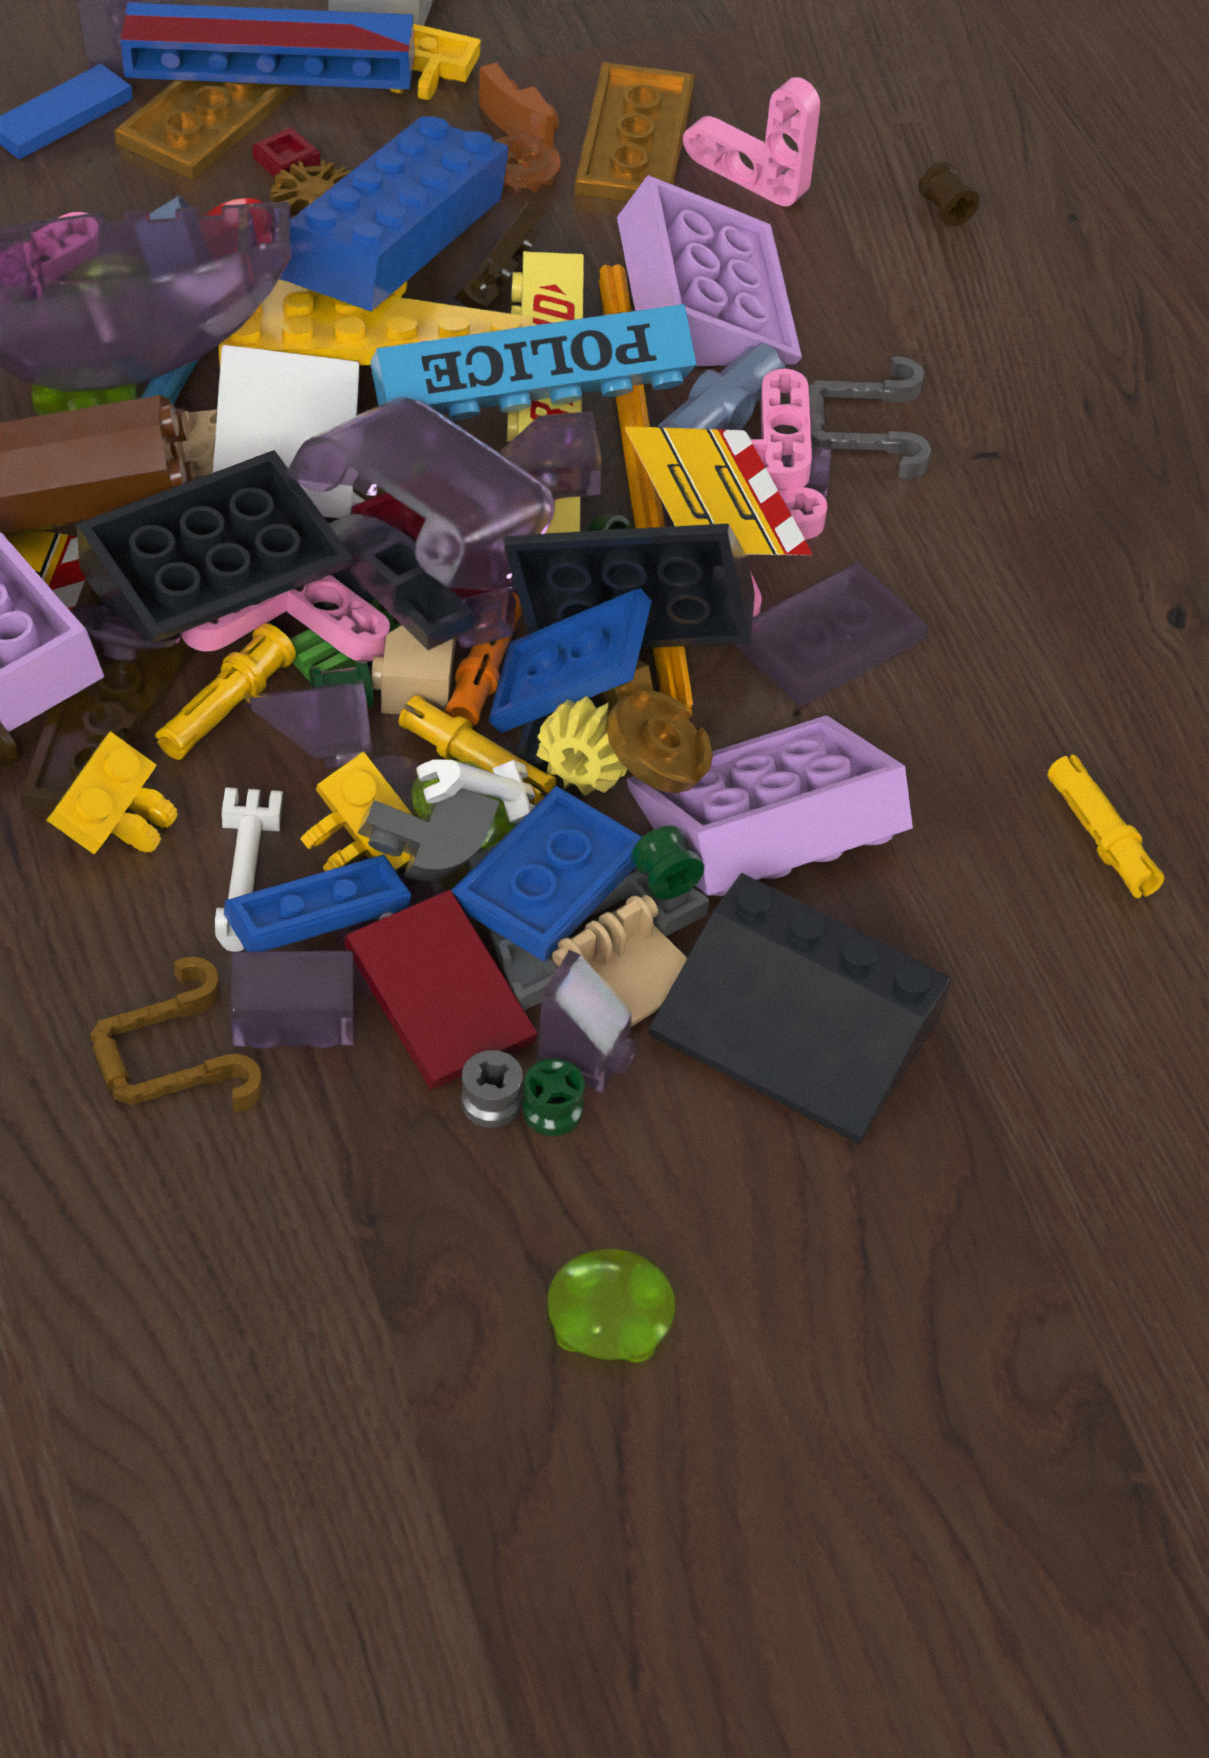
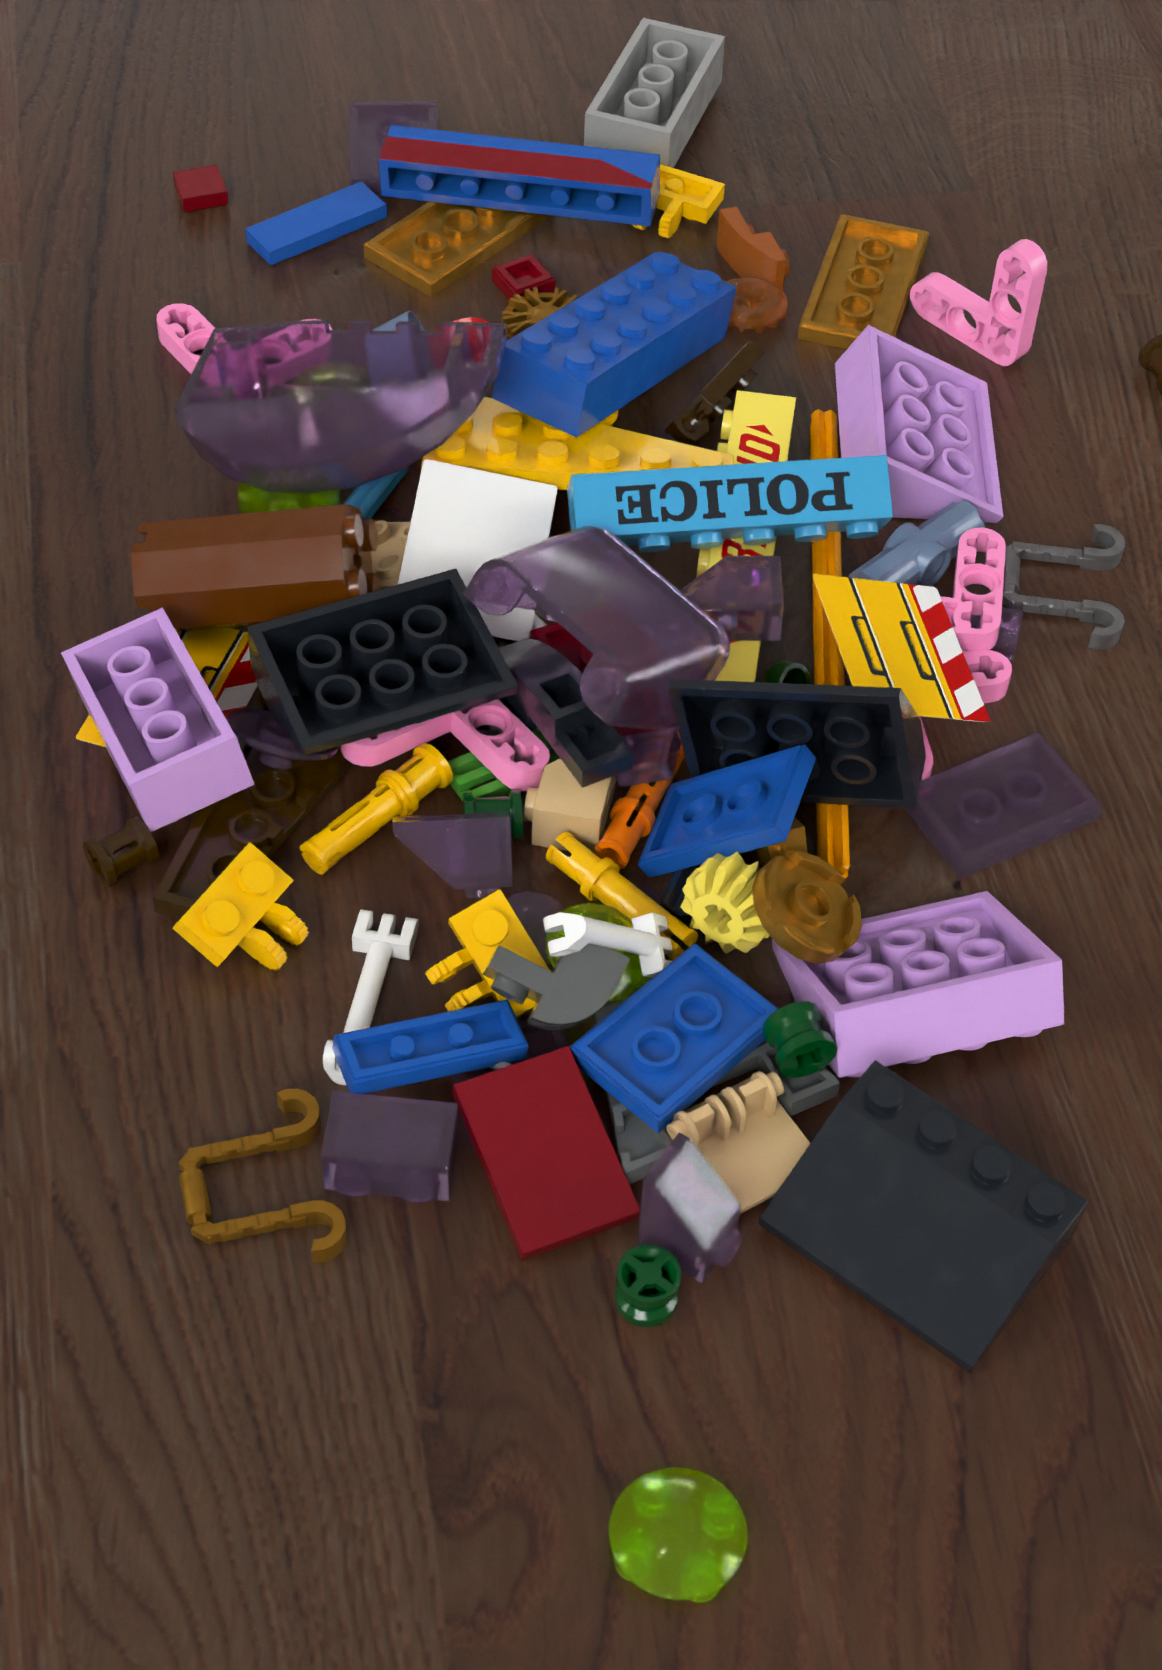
camera: 10 degrees right, 0 degrees up
flat silver wheel [462,1050,523,1128] -> none

